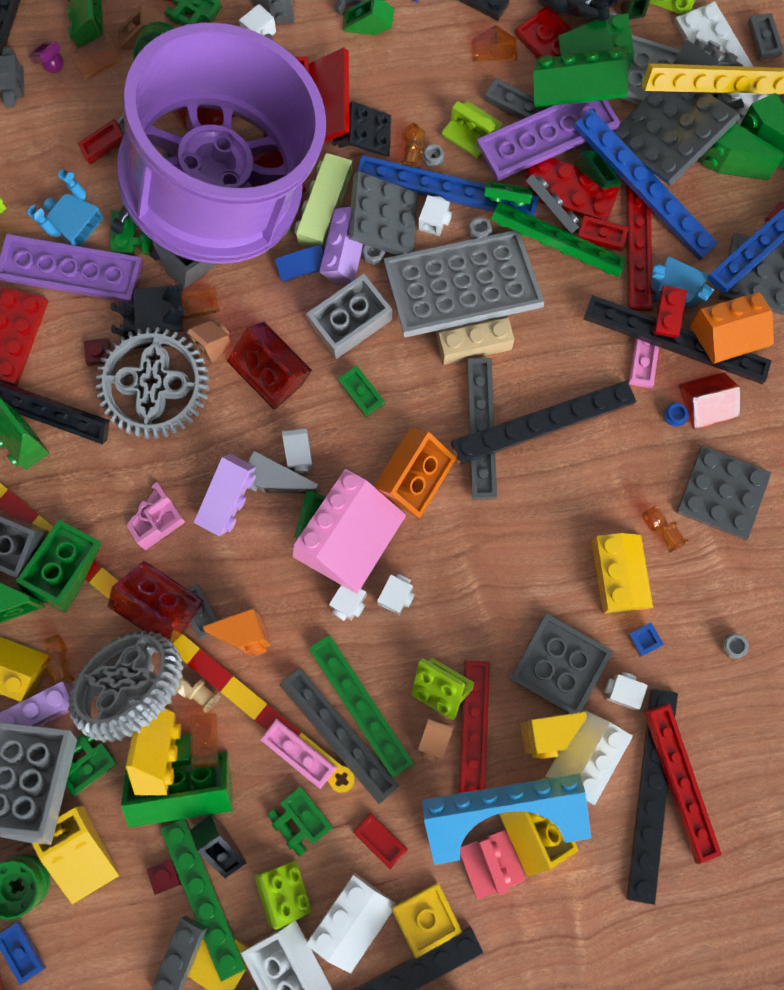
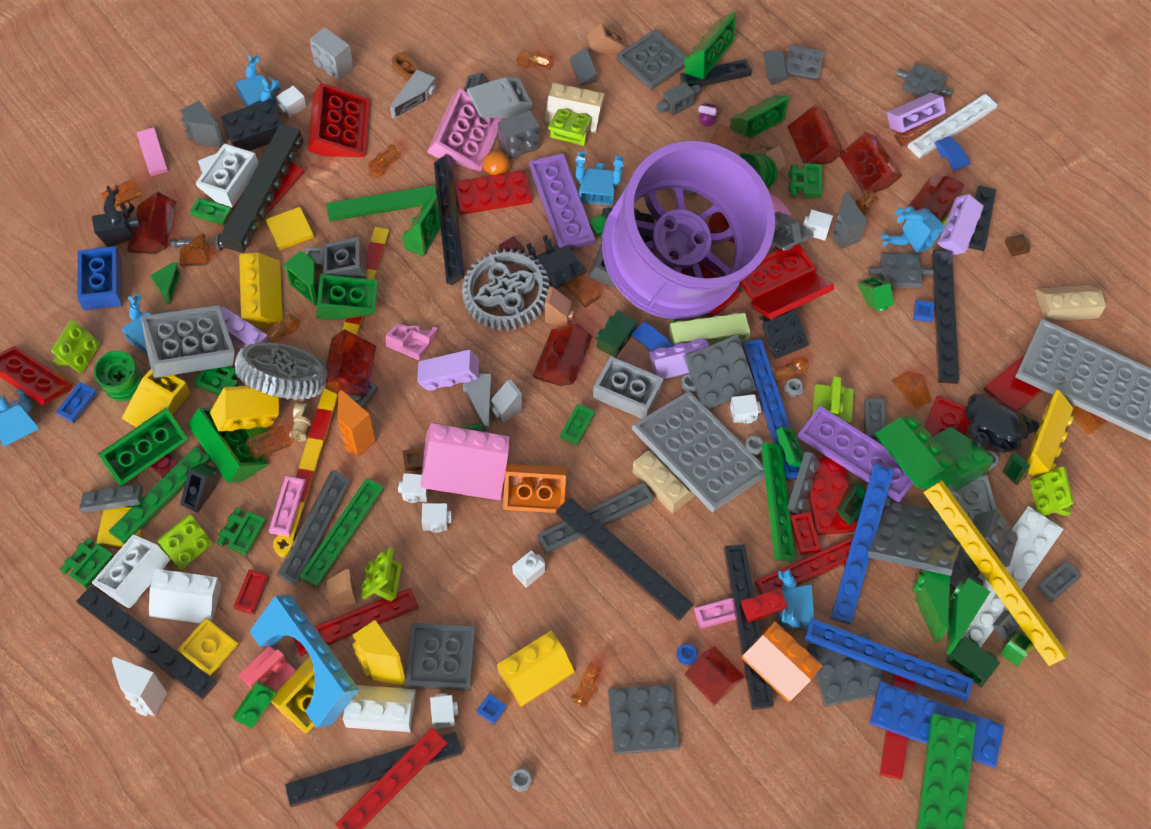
camera: 60 degrees right, 15 degrees down
none -> green slope [98,407,188,486]
none -> green plate [232,681,276,728]
none -> reddish brown plate [403,448,424,472]
none -> white brick [512,551,545,588]
none -> dark green brick [596,310,637,358]

